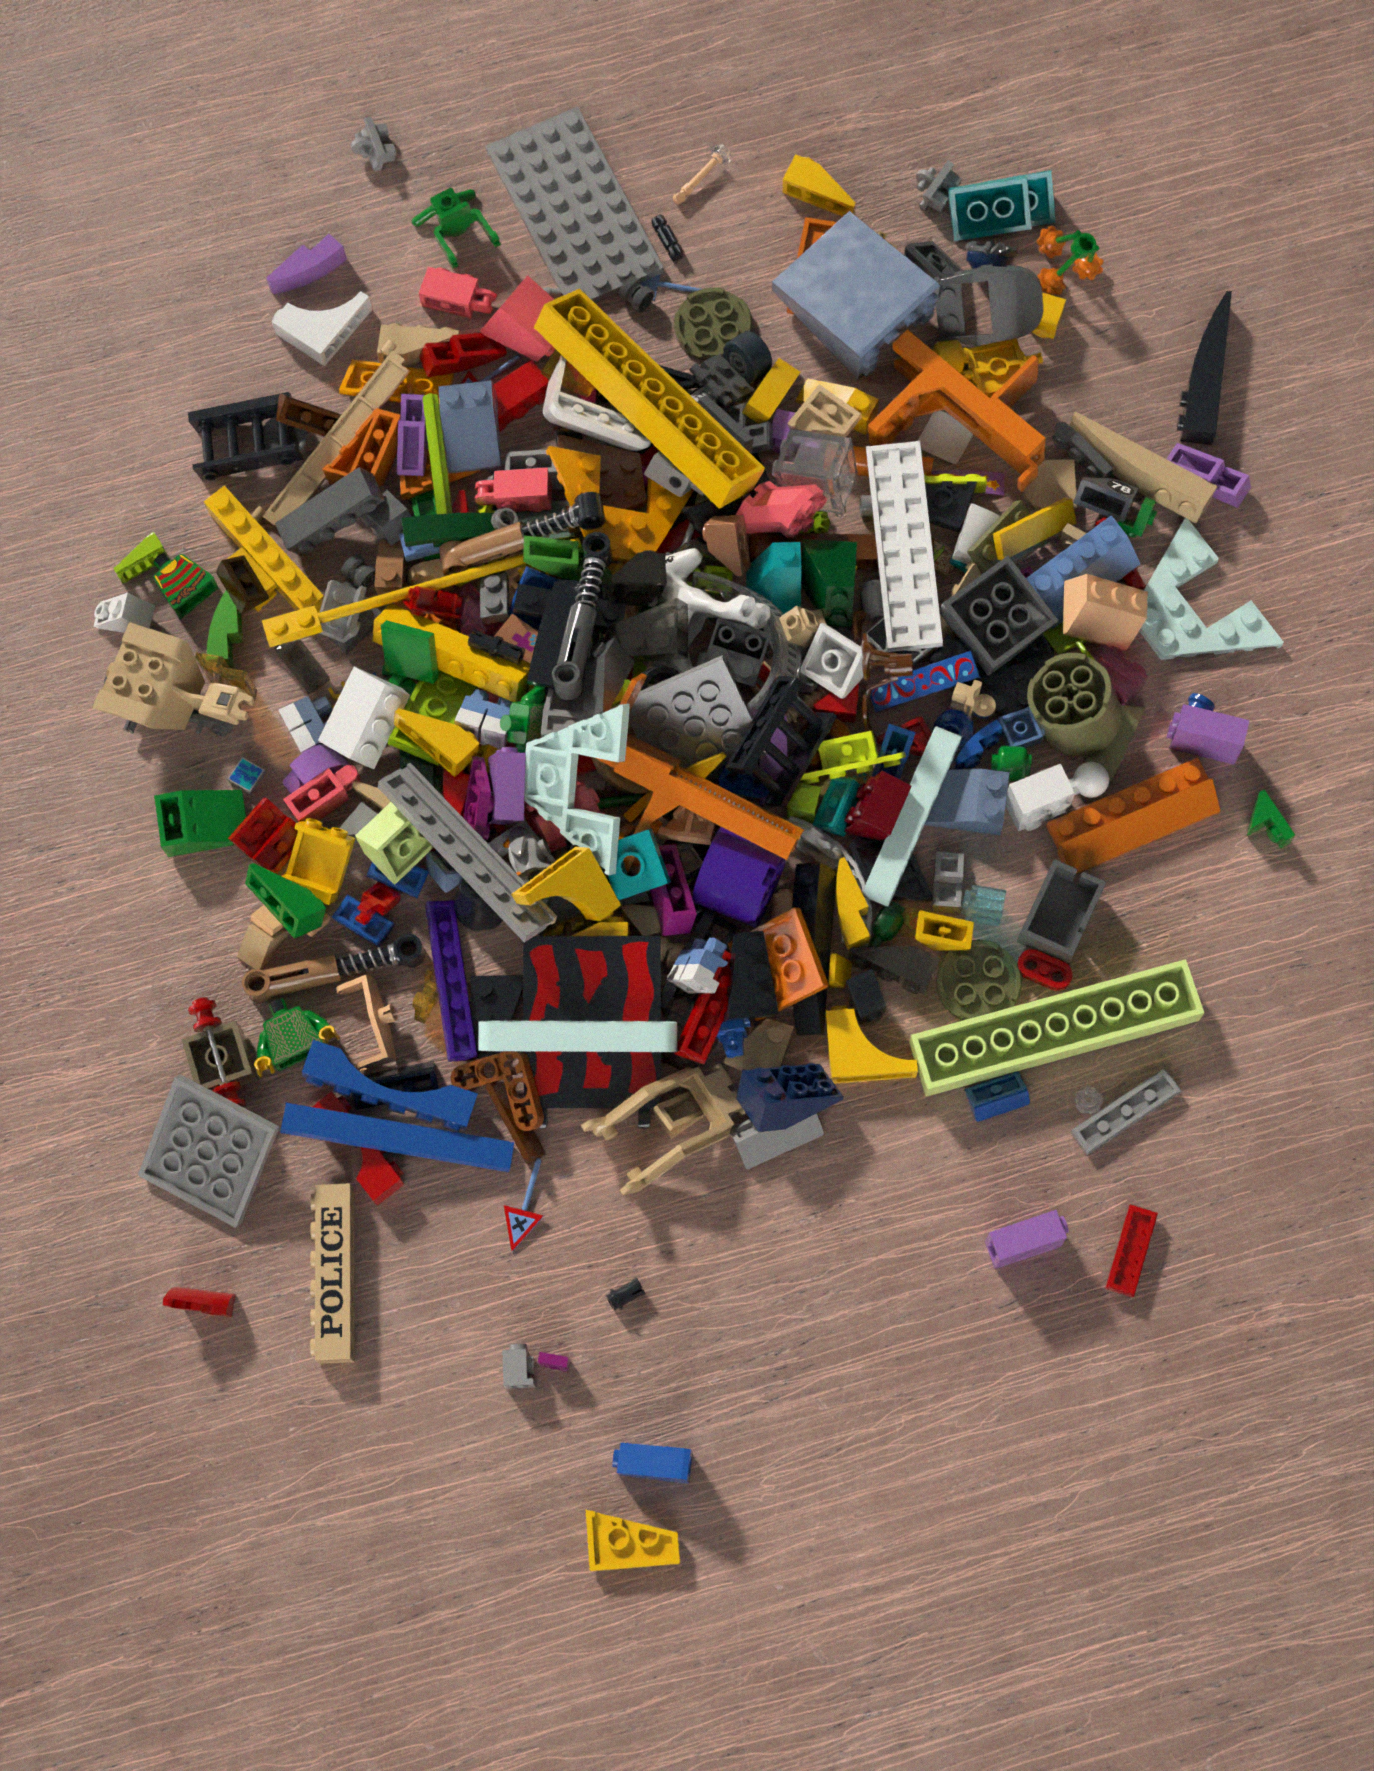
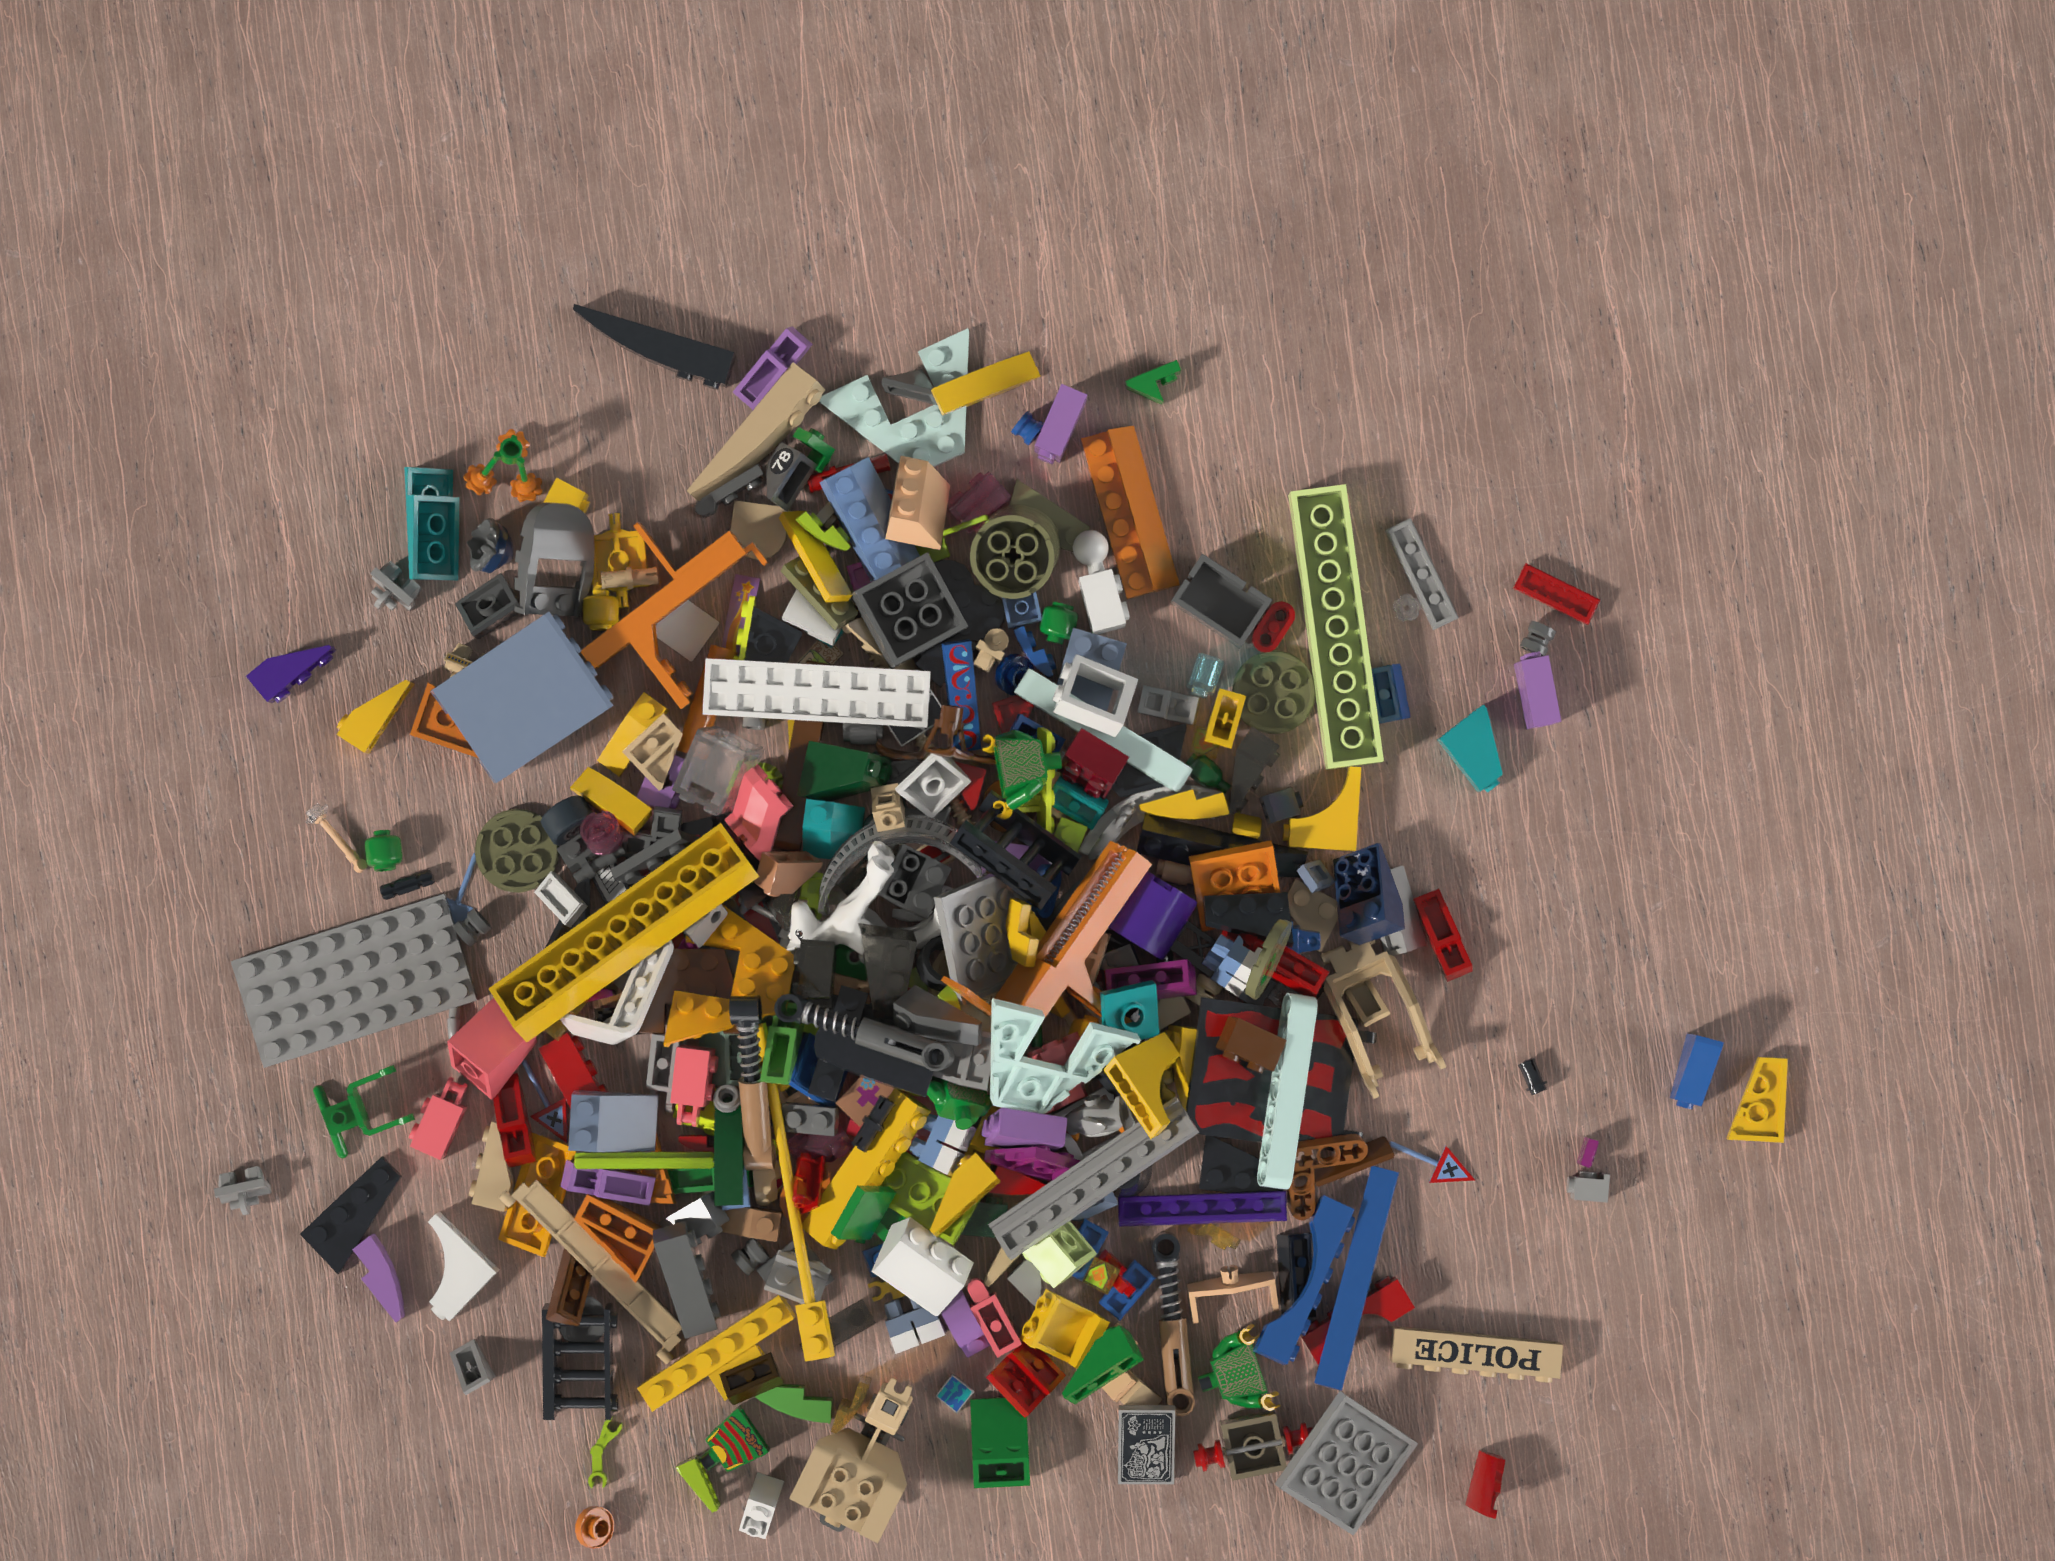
camera: 90 degrees left, 15 degrees up
none -> dark purple slope [246,645,336,703]
none -> black wing [300,1156,402,1274]
none -> green head [365,830,402,872]
none -> light grey slope [450,1339,496,1395]
none -> white tile [534,871,588,928]
none -> orange plate [575,1506,614,1549]
none -> clear pink wheel [580,811,624,856]
none -> lime piece [588,1416,623,1488]
none -> tan pin [601,567,658,589]
none -> lime slope [795,511,851,551]
none -> dark grey slope [881,369,937,405]
none -> yellow slope [931,351,1041,416]
none -> green torso [983,730,1062,819]
none -> yellow tile [1005,898,1039,967]
none -> white window [1052,654,1138,737]
none -> tile [1082,1257,1120,1295]
none -> tile [1118,1405,1175,1484]
none -> reddish brown brick [1216,1016,1287,1073]
none -> olive tile [1245,919,1292,1000]
none -> sand blue plate [1297,859,1335,893]
none -> red slope [1413,888,1473,982]
none -> teal slope [1437,704,1503,793]
none -> dark grey wheel [1520,621,1556,657]

